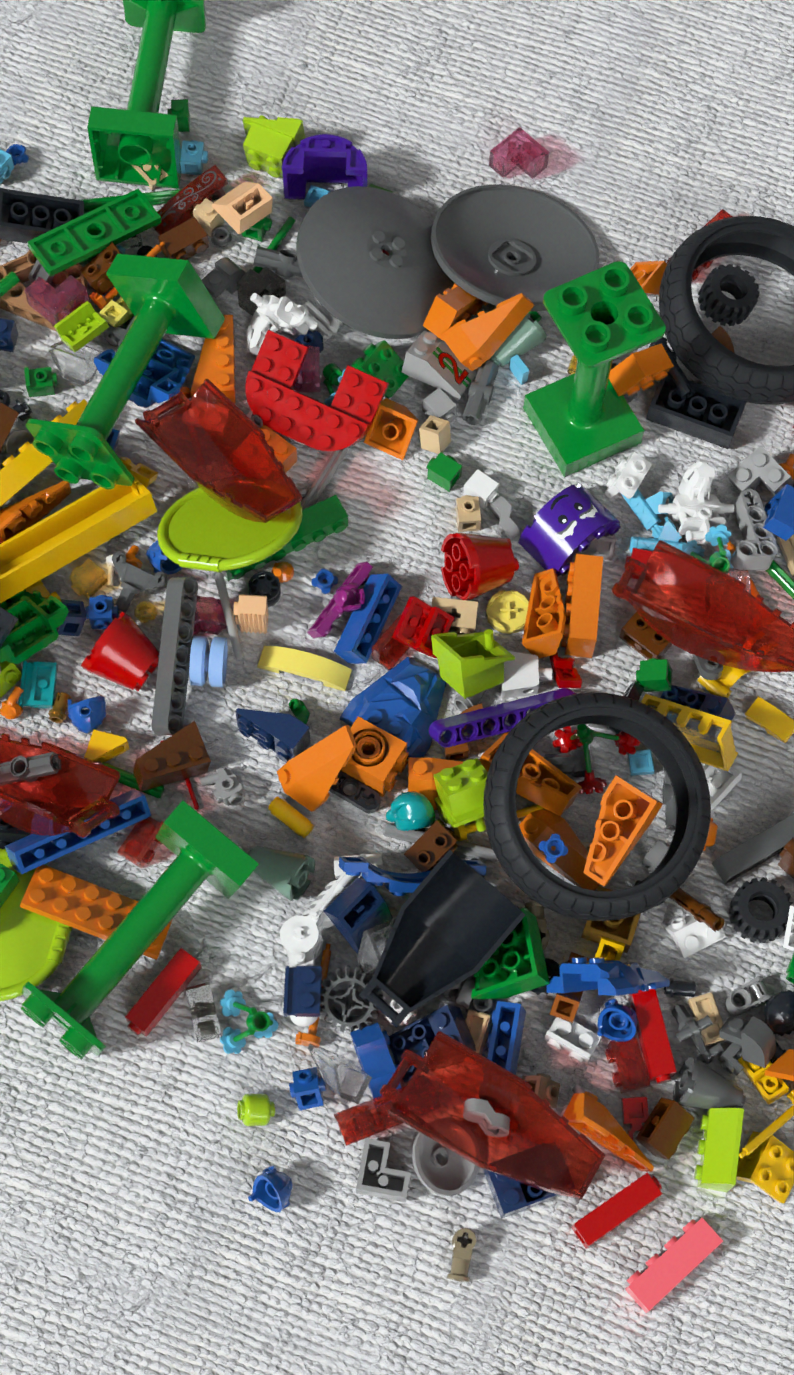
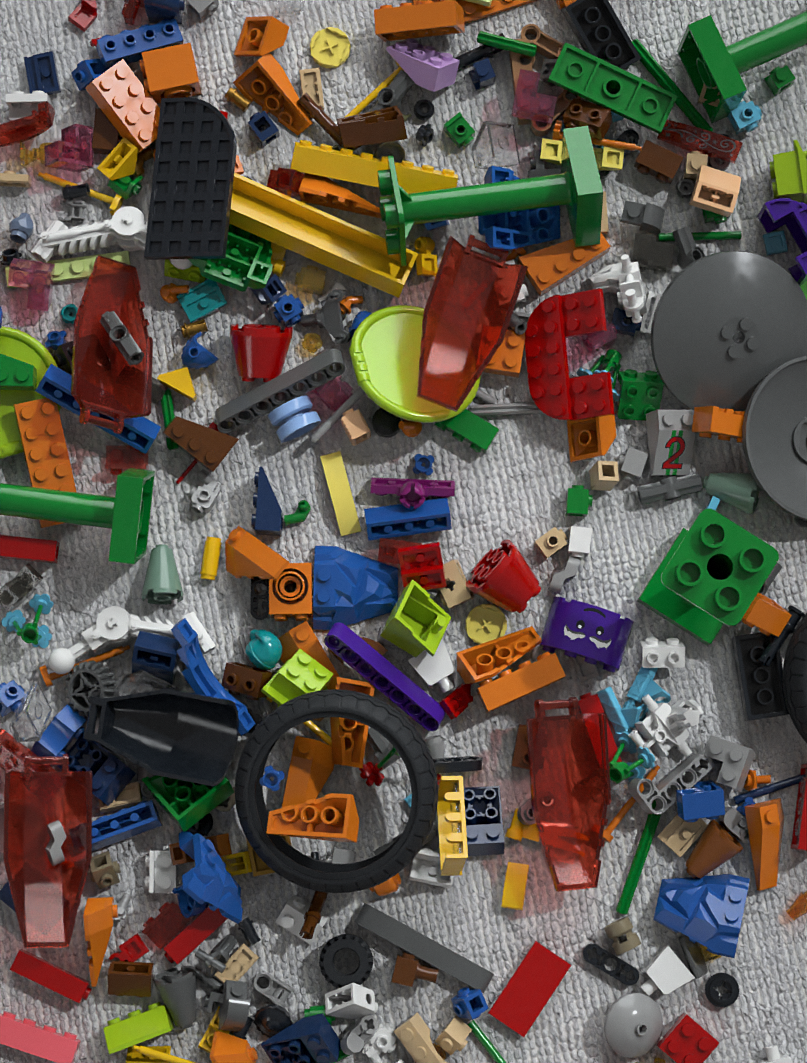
camera: 60 degrees right, 15 degrees up
lime bracket [54,301,109,353] -> none
dark blue plate [283,966,322,1017] -> none
orange wedge [441,293,534,371] -> none
green brick [636,658,673,692] -> none

